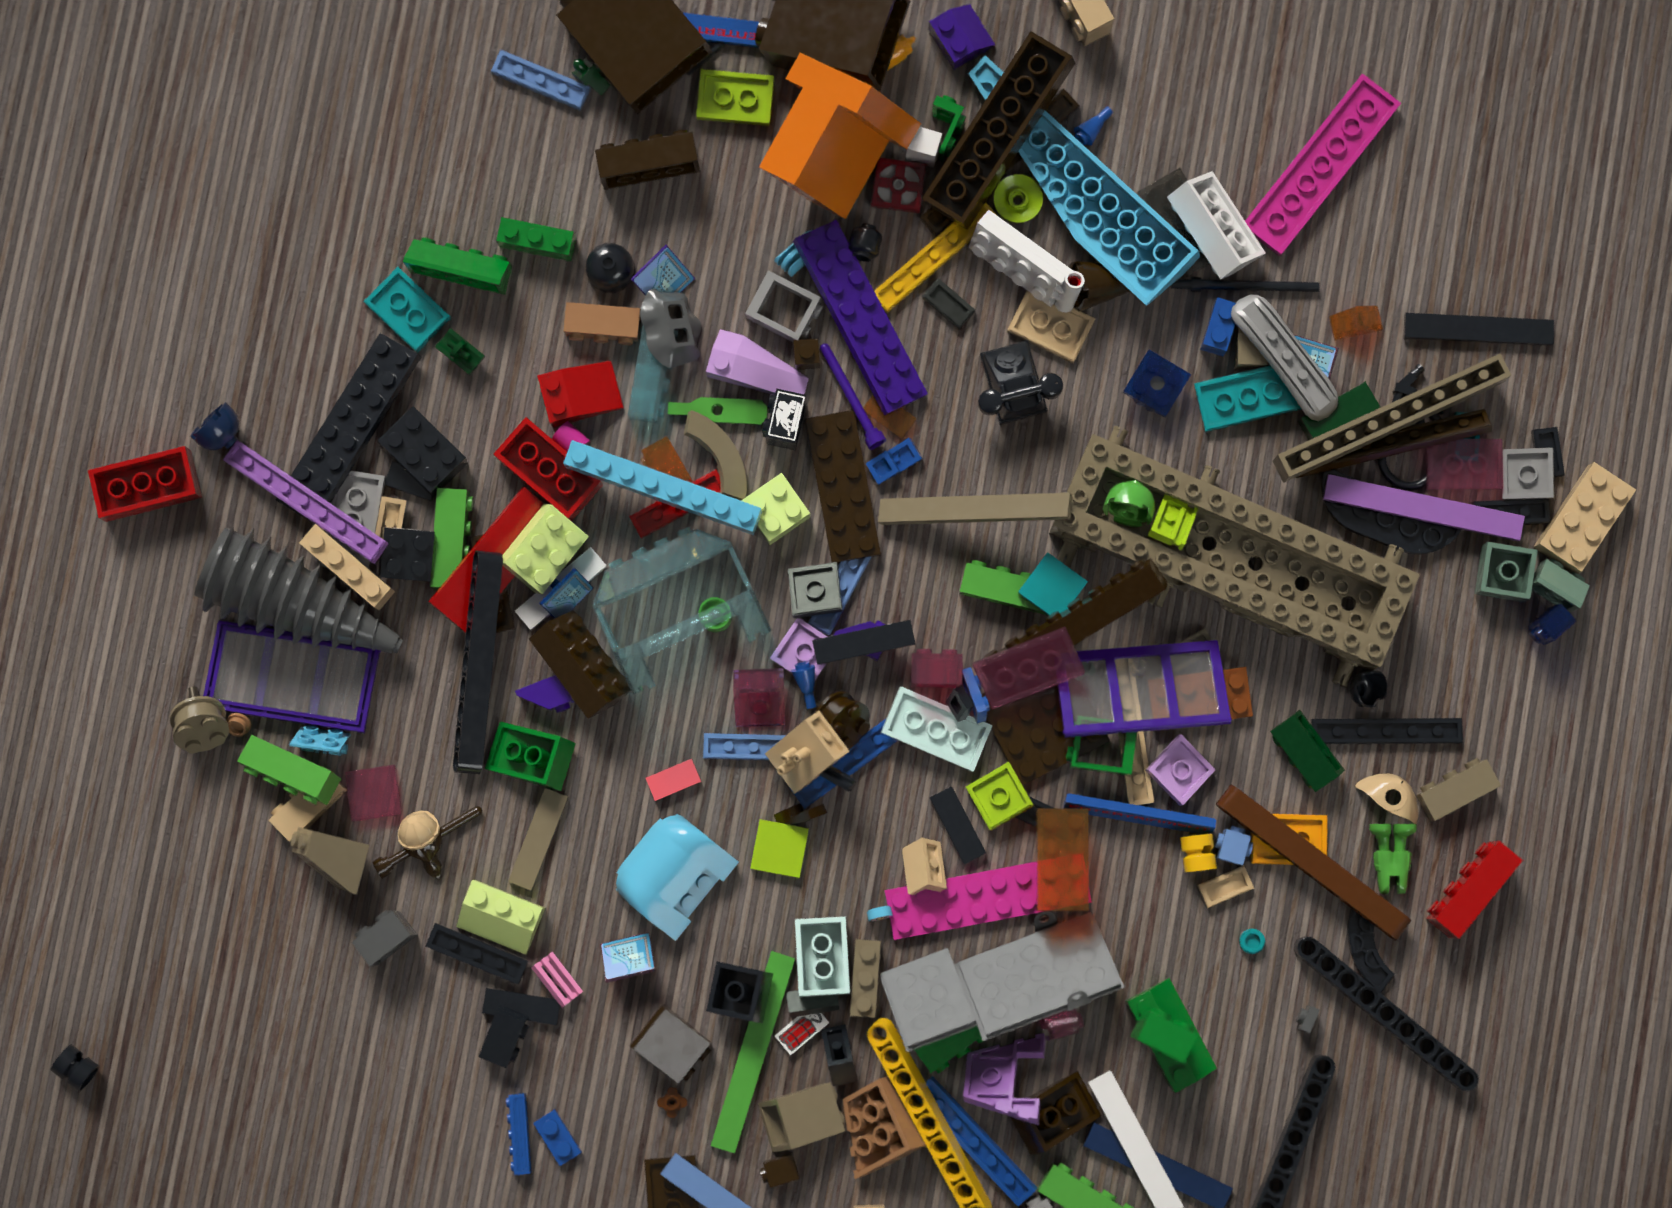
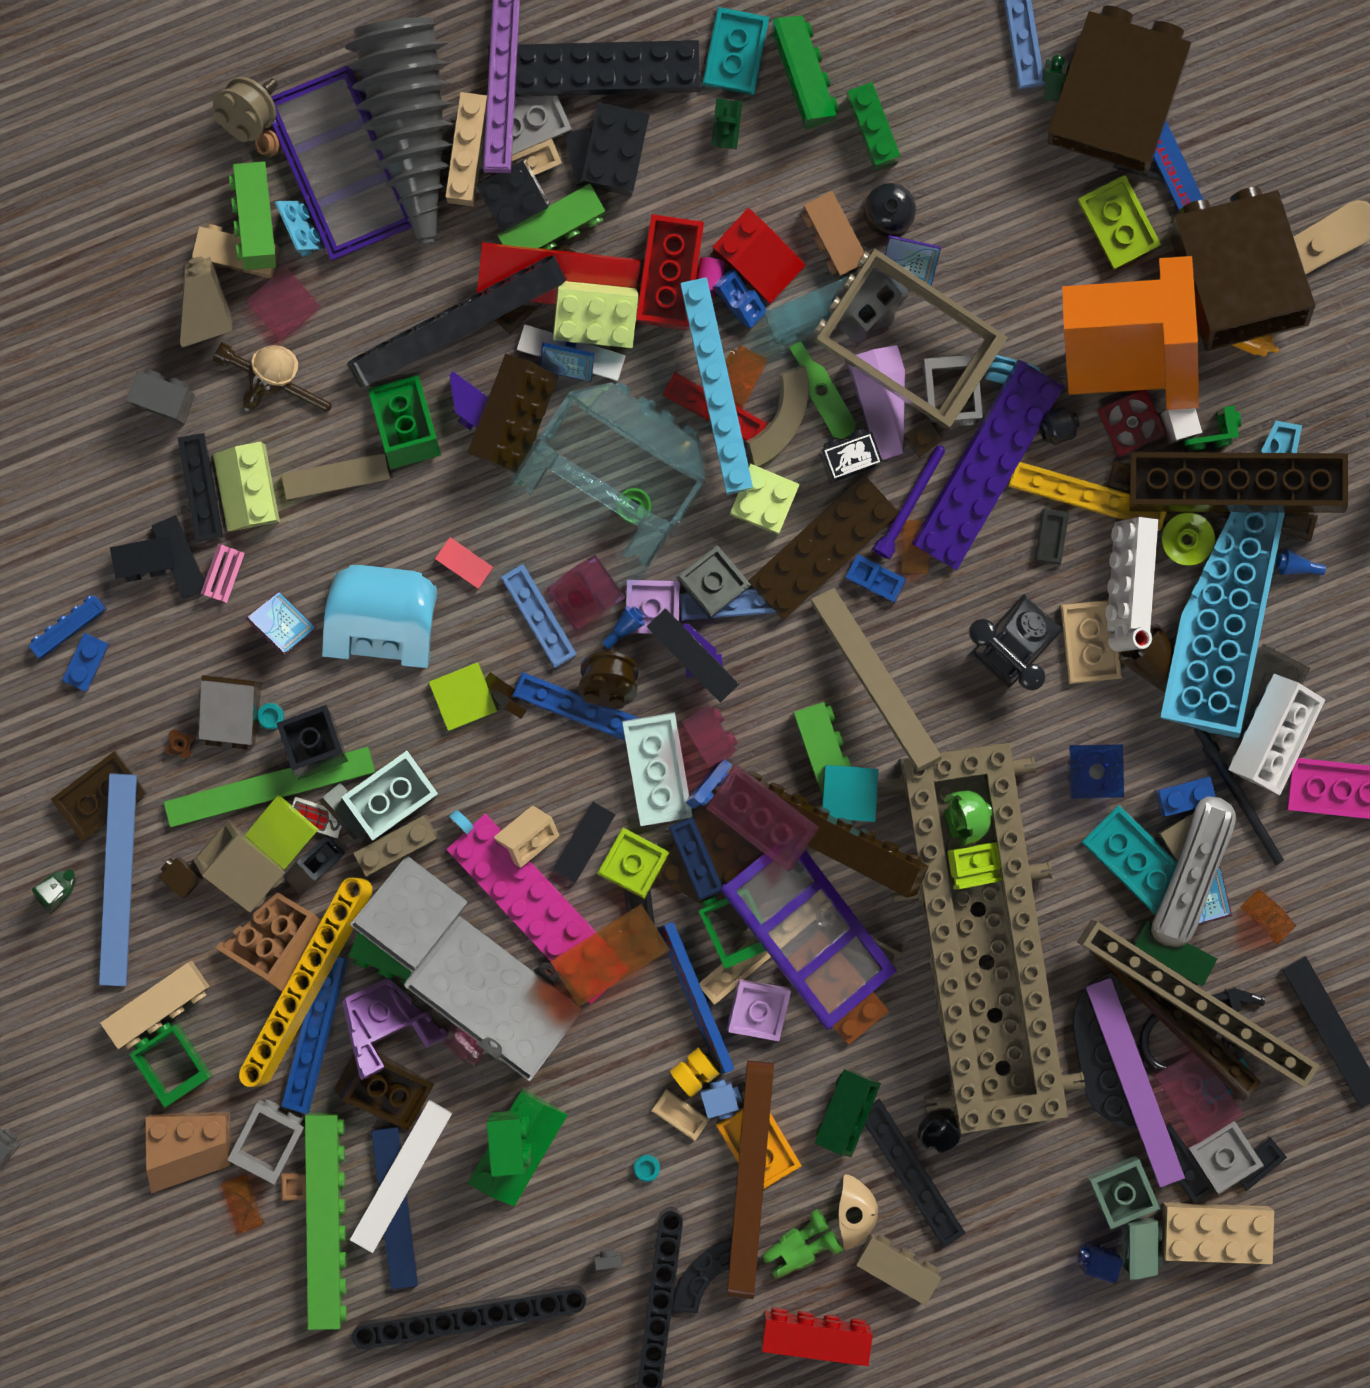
camera: 55 degrees right, 5 degrees up
dark brown brick [595,130,700,190] -> none
tan piece [765,711,856,794] -> none
dark purple slope [928,4,995,71] -> none
black plate [946,686,974,722] -> none
none -> lime tile [245,795,319,870]
none -> teal tile [257,703,285,730]
none -> dark blue tile [669,816,722,900]
none -> blue slope [713,270,767,328]
none -> dark tan window [813,249,1008,428]

